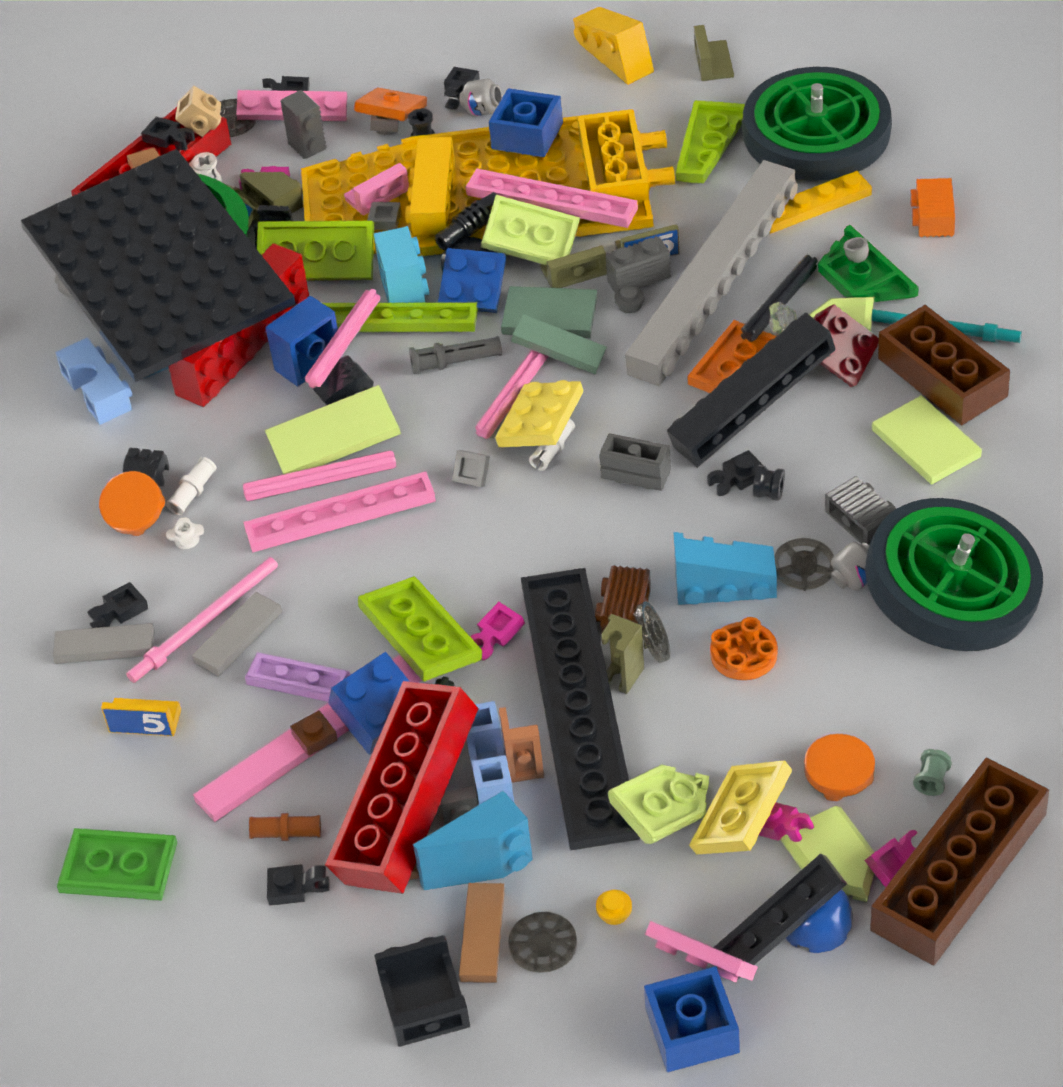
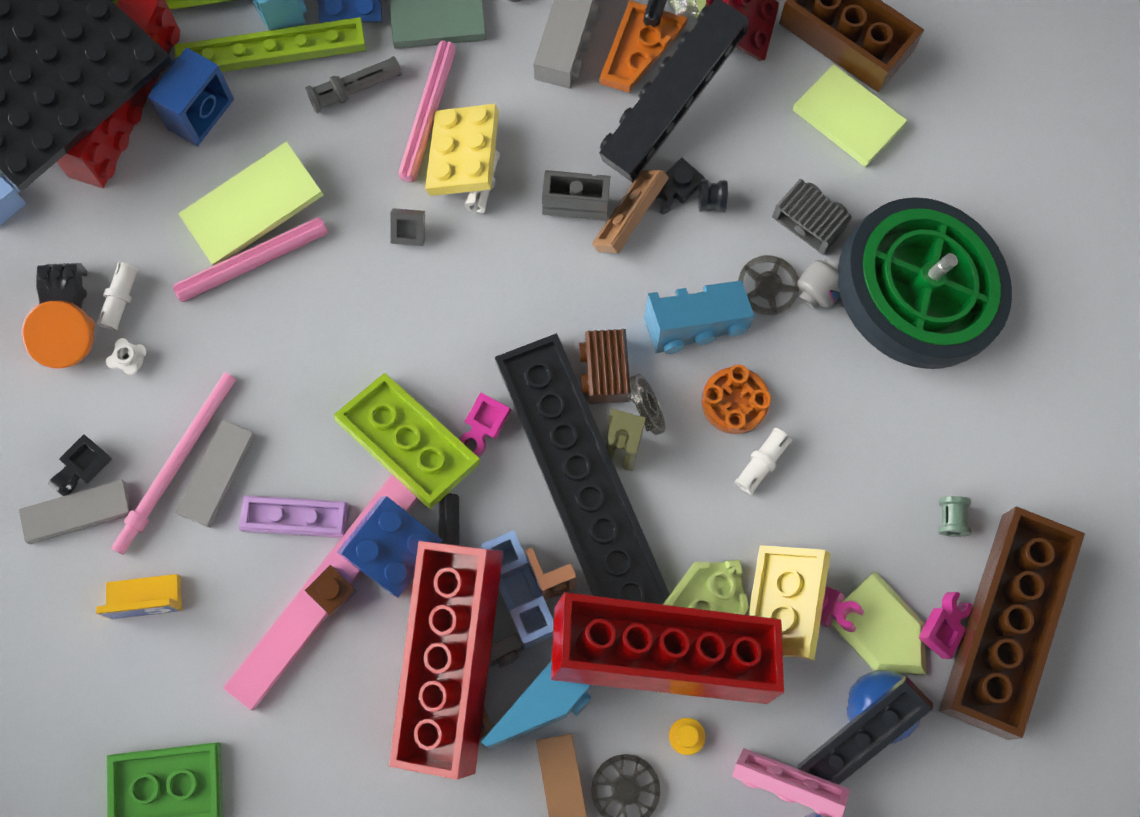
camera: 20 degrees left, 25 degrees up
bright pink plate [243,471,436,553] -> none
dark orange pin [249,813,321,841] -> none
black plate [267,864,330,906] -> none
bright pink axle [305,289,380,388] -> none
black hand [312,355,374,405] -> none
sand green tile [511,314,607,375] -> none
orange tile [804,734,875,801] -> none
none -> red brick [551,592,784,704]
none -> medium nougat tile [592,170,669,254]
none -> white pin [734,428,792,495]

